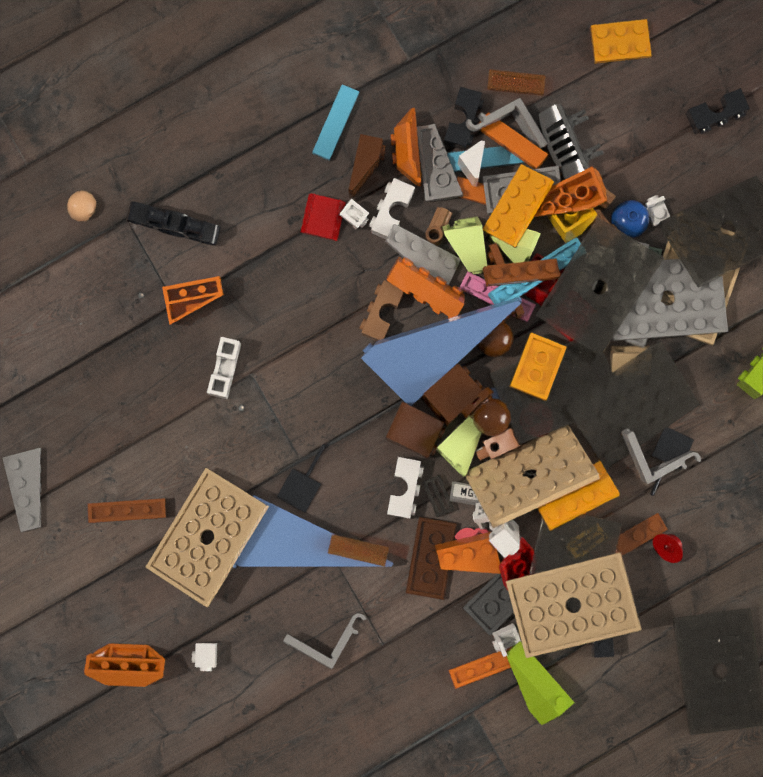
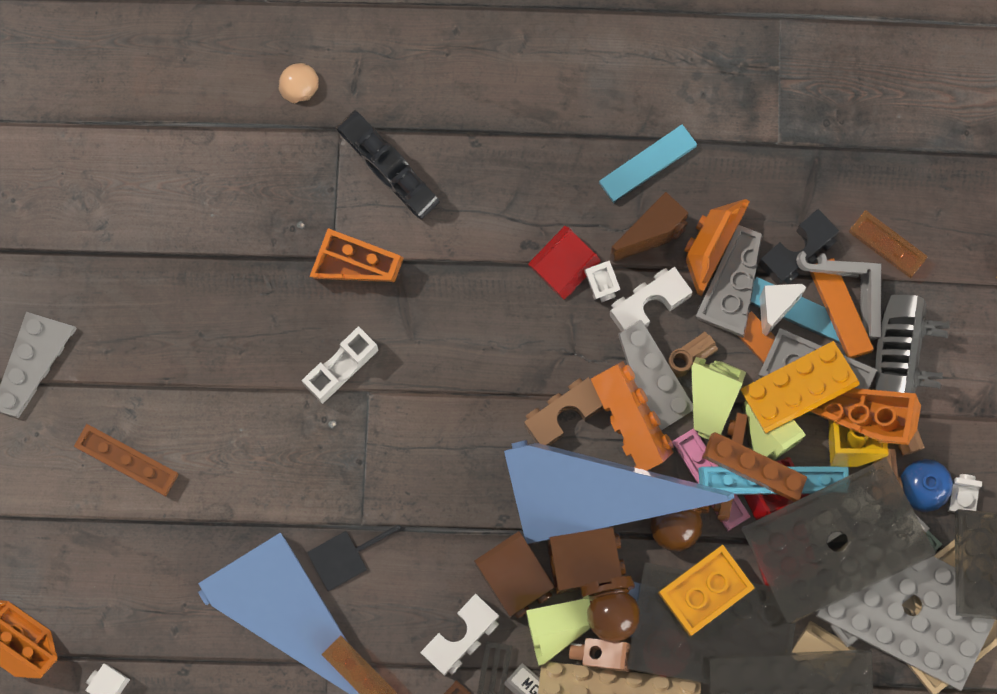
camera: 35 degrees right, 5 degrees down
tan plate [146,468,269,607] -> none

